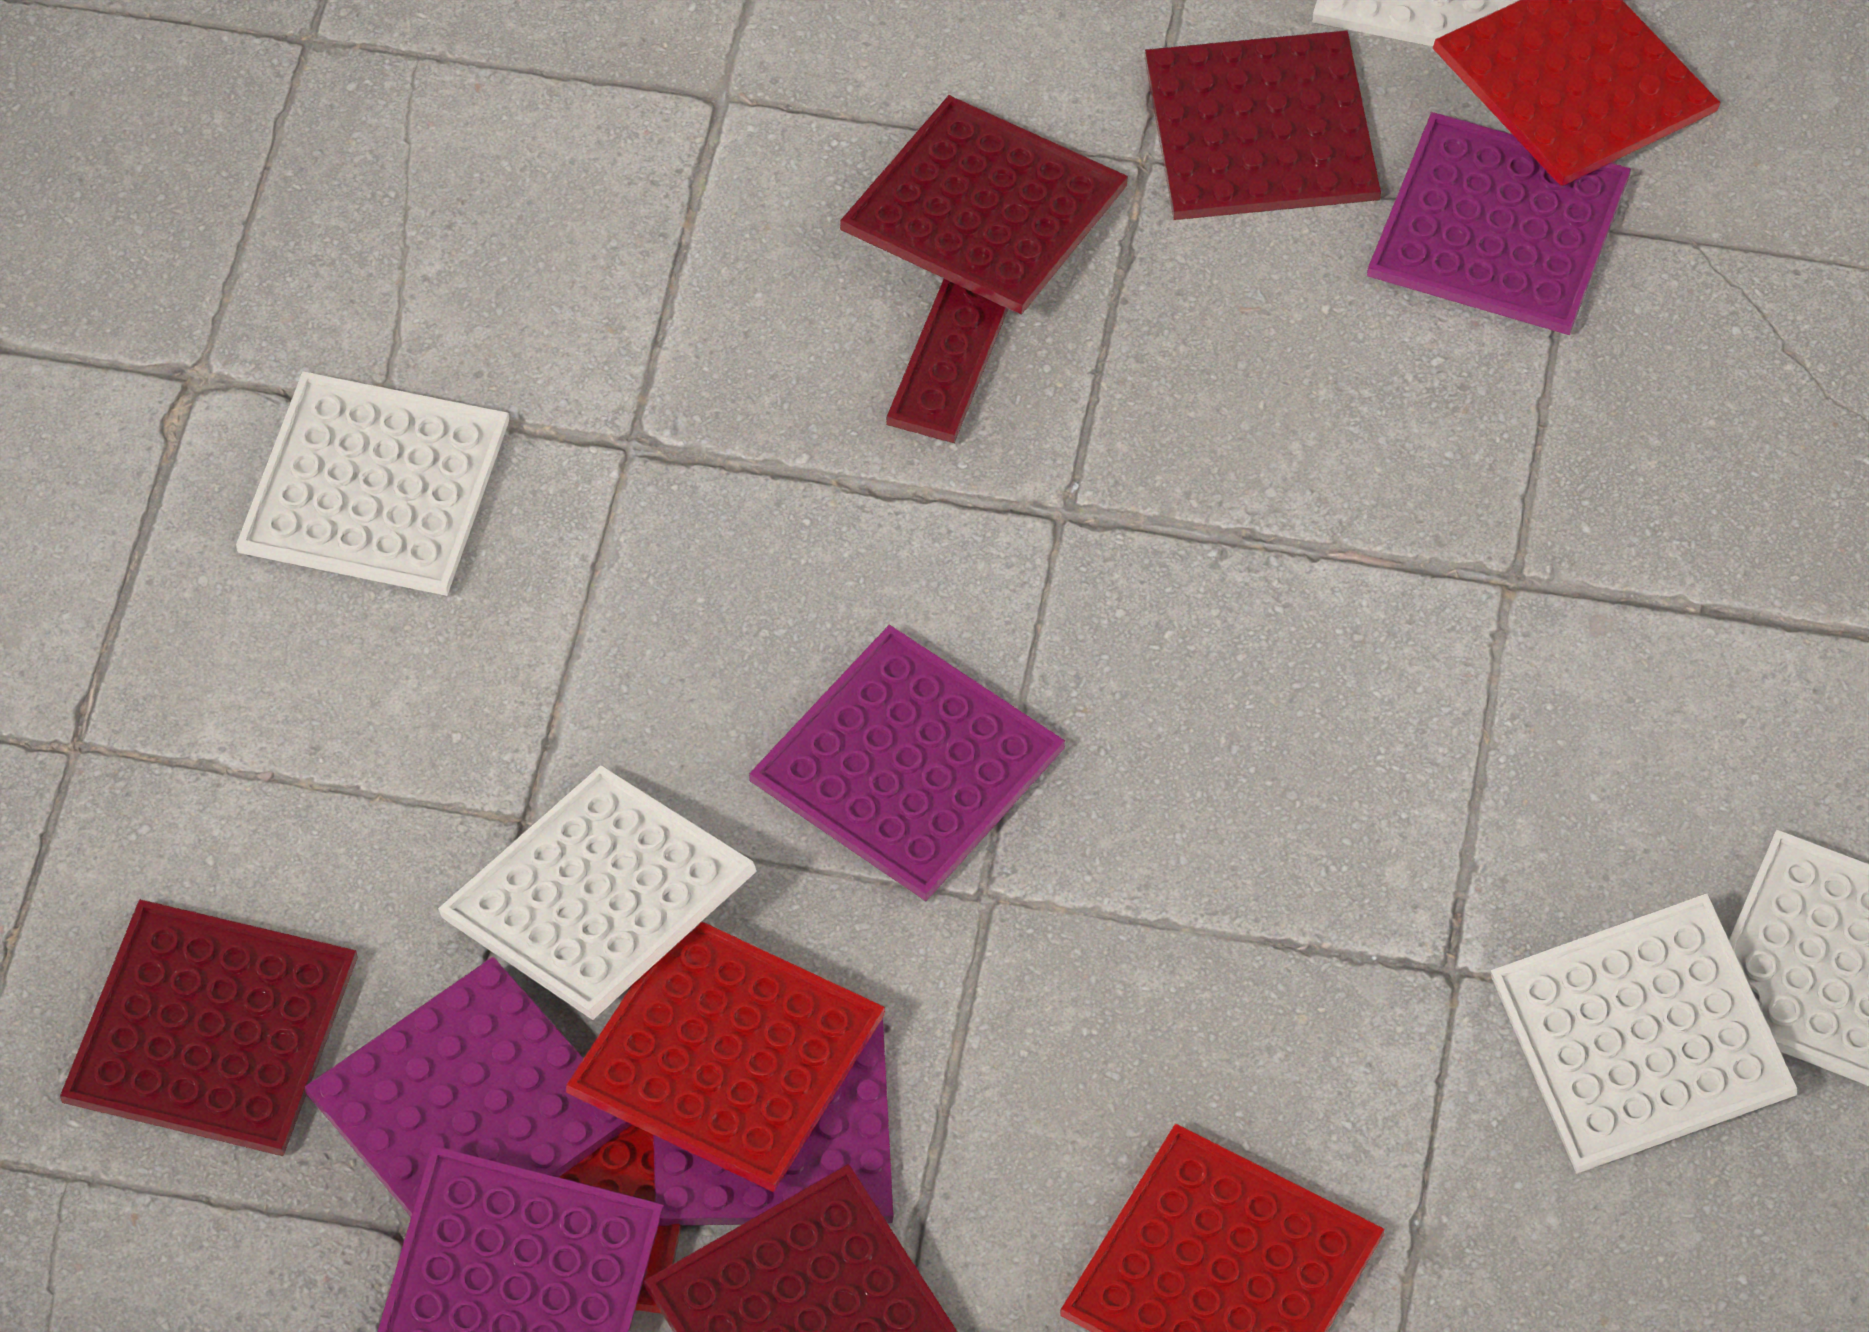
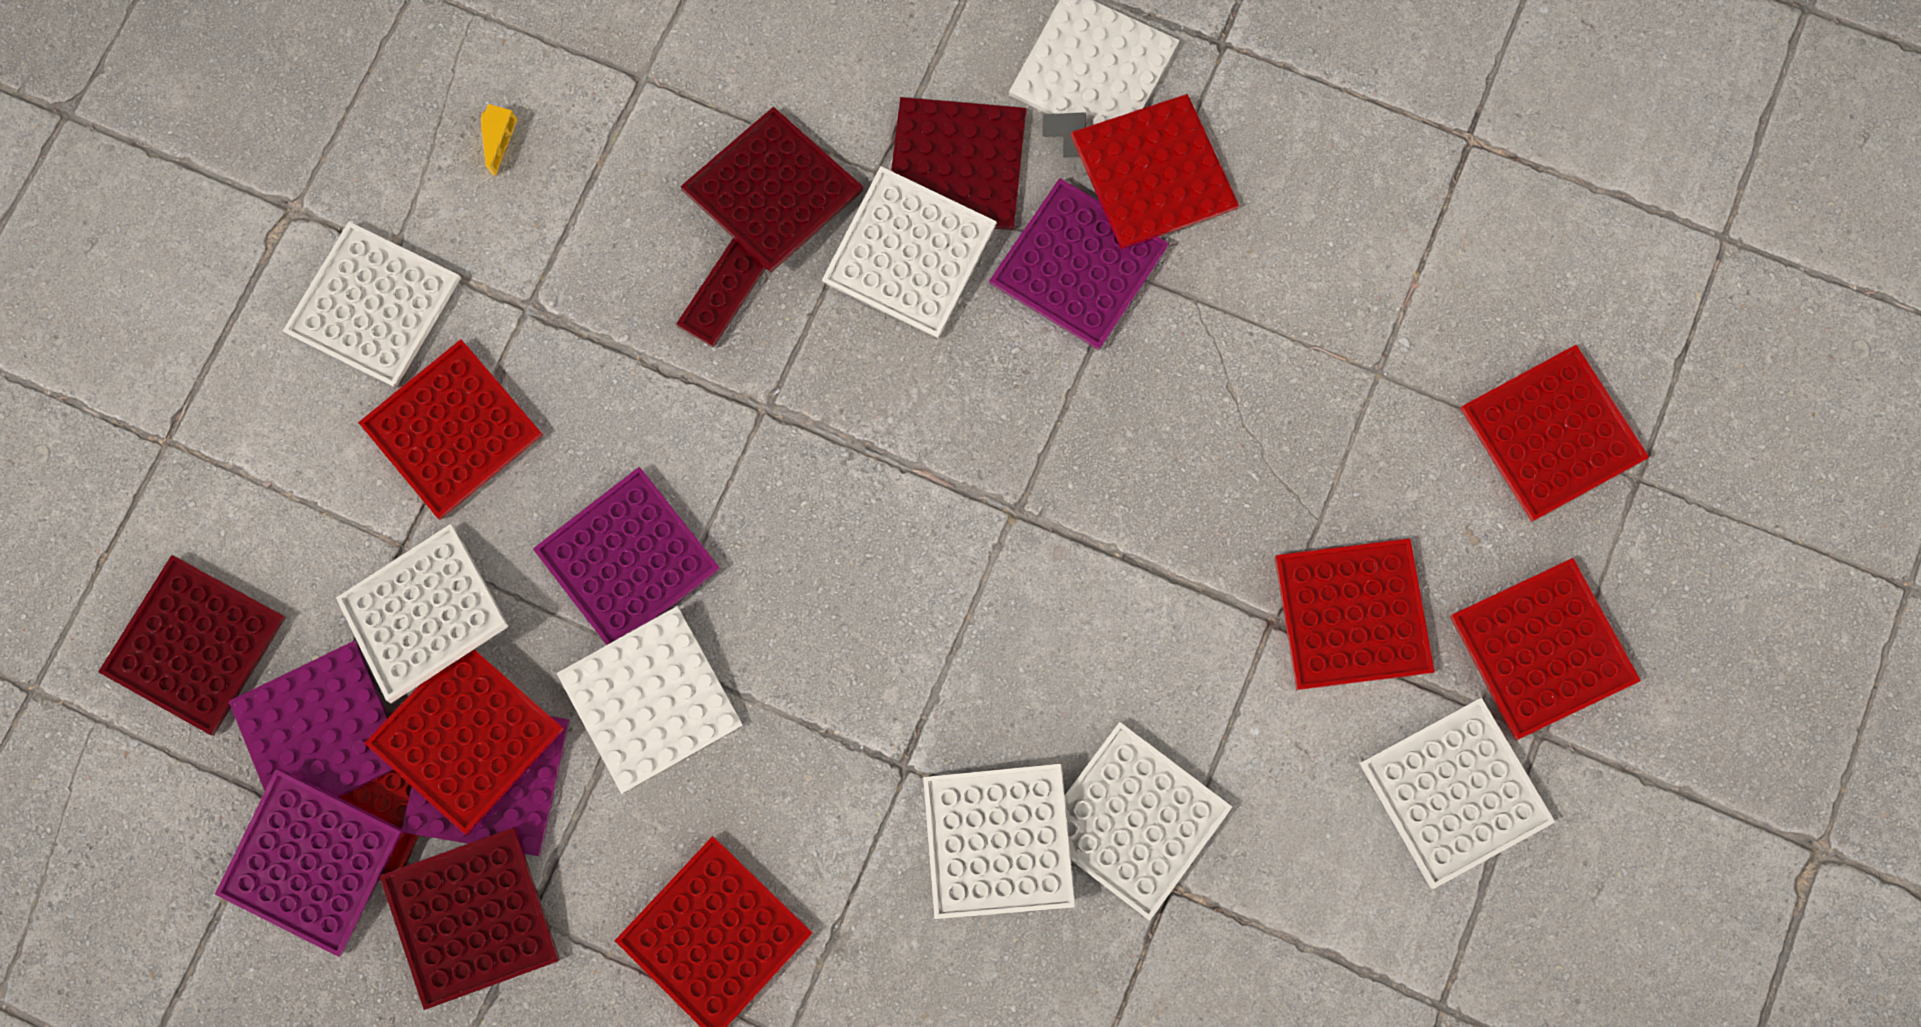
camera: 20 degrees right, 20 degrees up
none -> red plate [358,339,543,520]
none -> yellow slope [481,104,518,176]
none -> white plate [556,606,743,794]
none -> white plate [822,166,997,339]
none -> dark grey tile [1043,112,1086,158]

